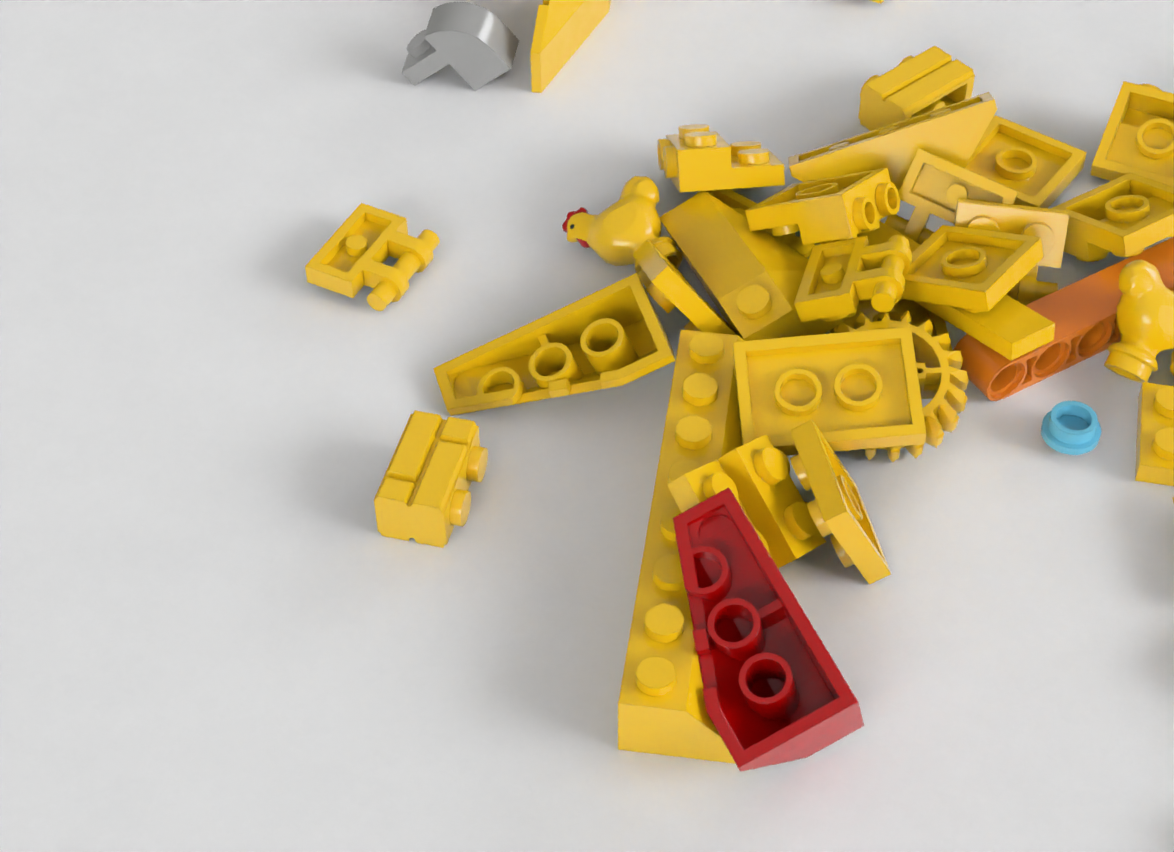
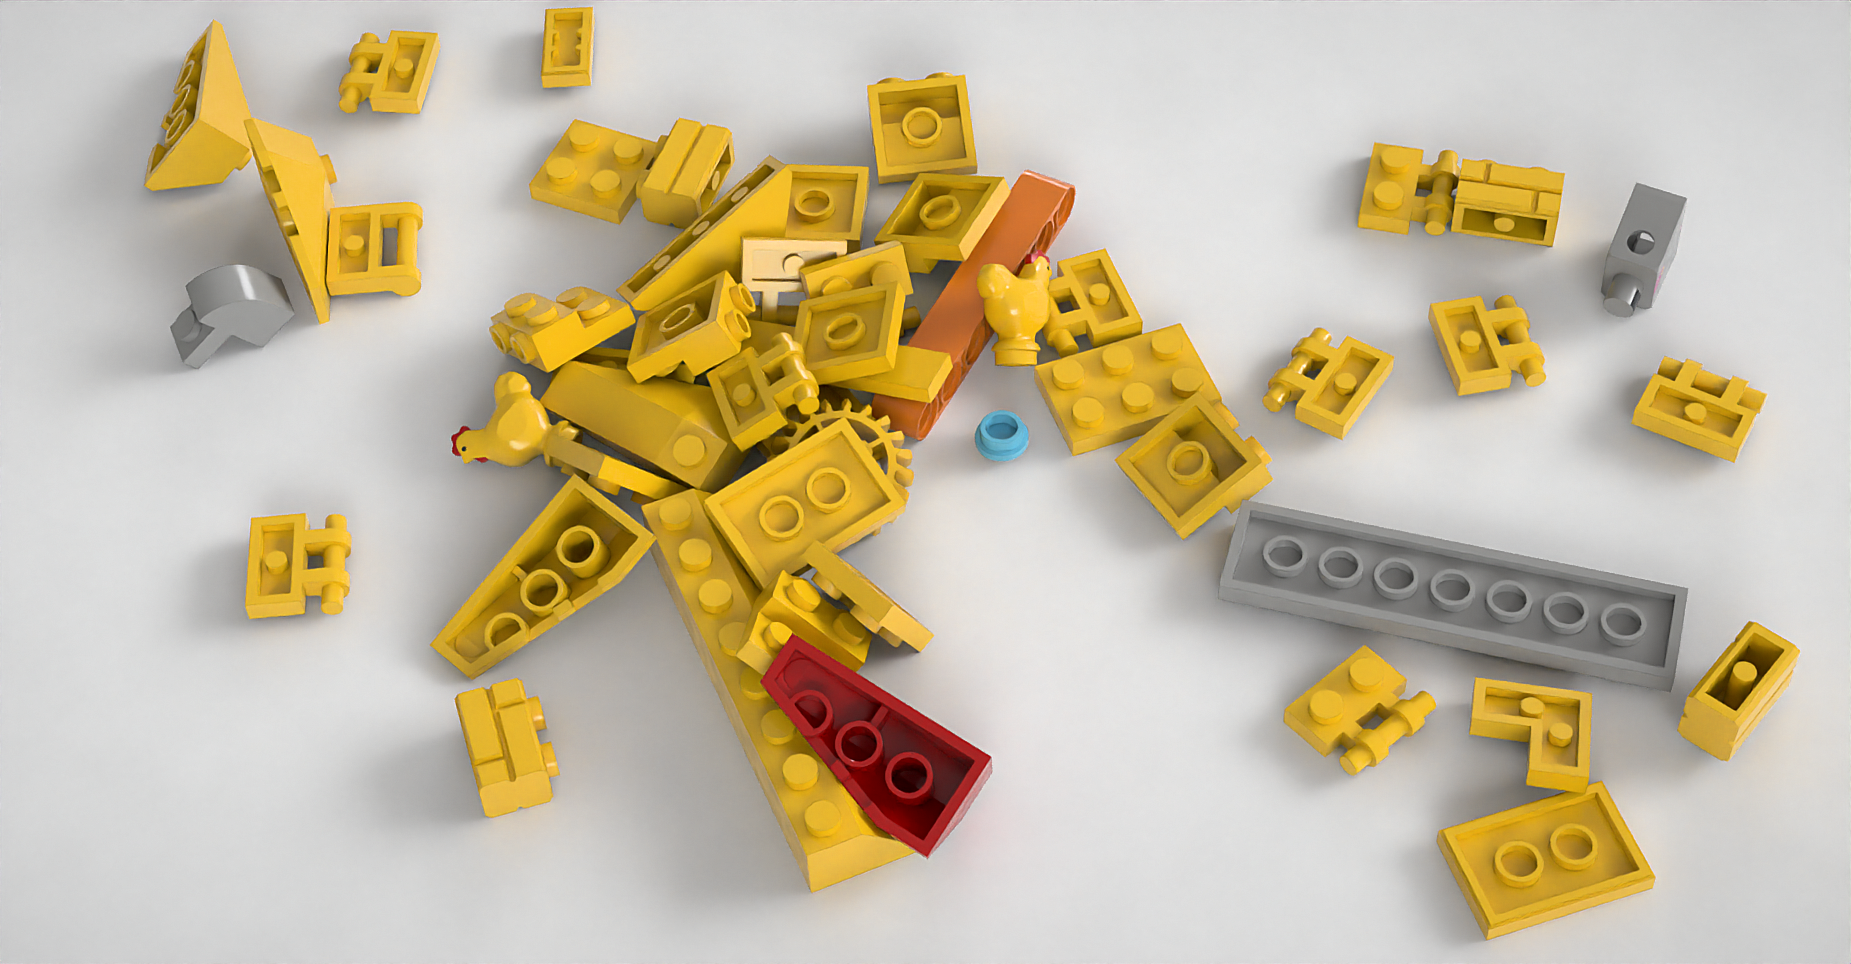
camera: 30 degrees left, 5 degrees up
none -> yellow plate [326,202,423,296]
none -> yellow plate [529,119,657,225]

